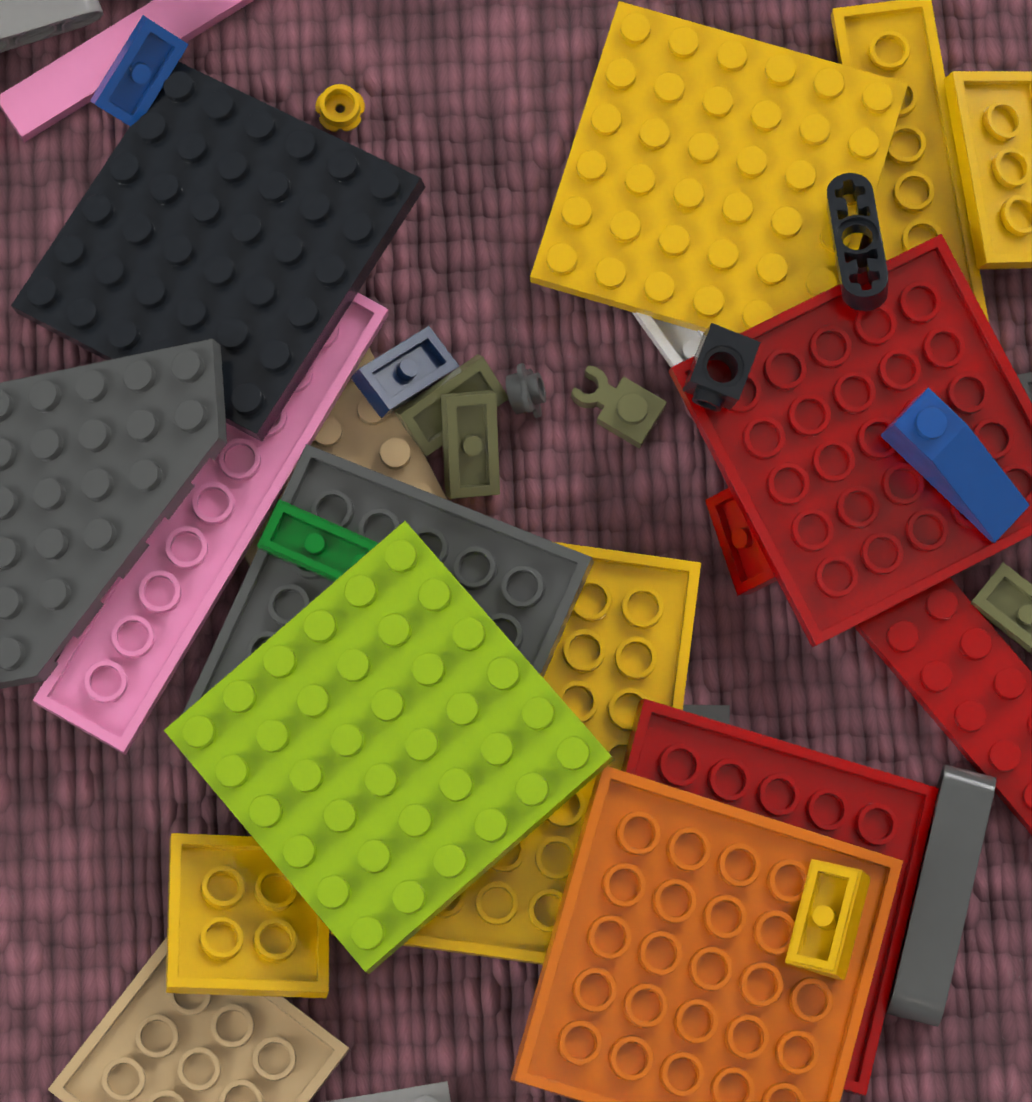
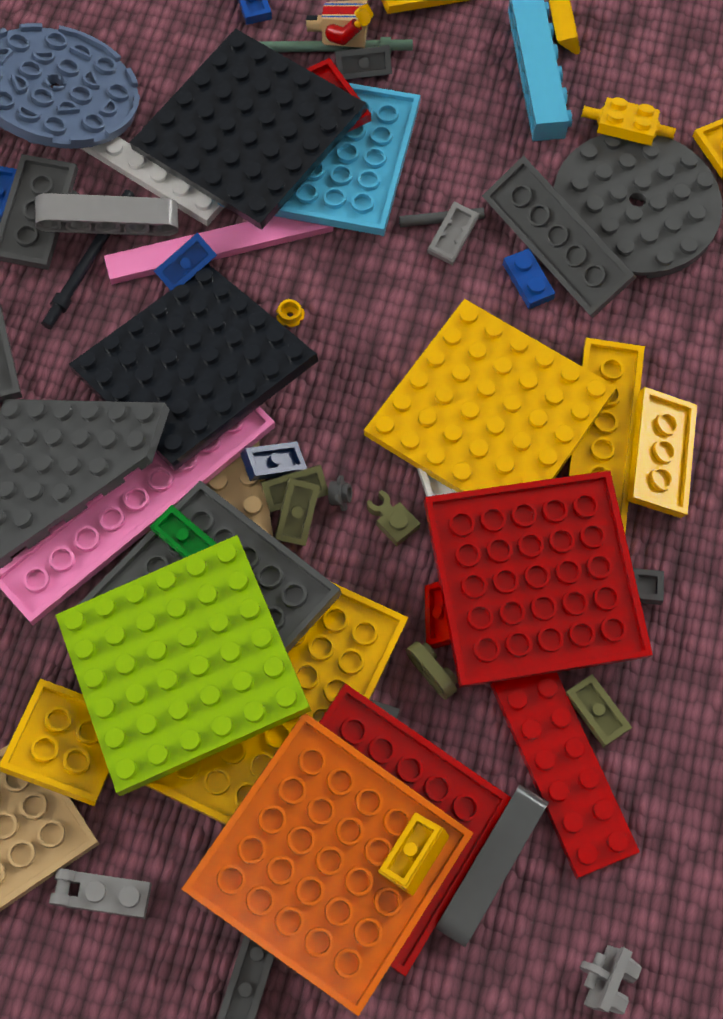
camera: 20 degrees right, 10 degrees down
black brick [682,323,761,411] -> none
black beam [827,173,888,311] -> none
blue slope [880,387,1030,543] -> none
none -> olive plate [405,641,458,700]

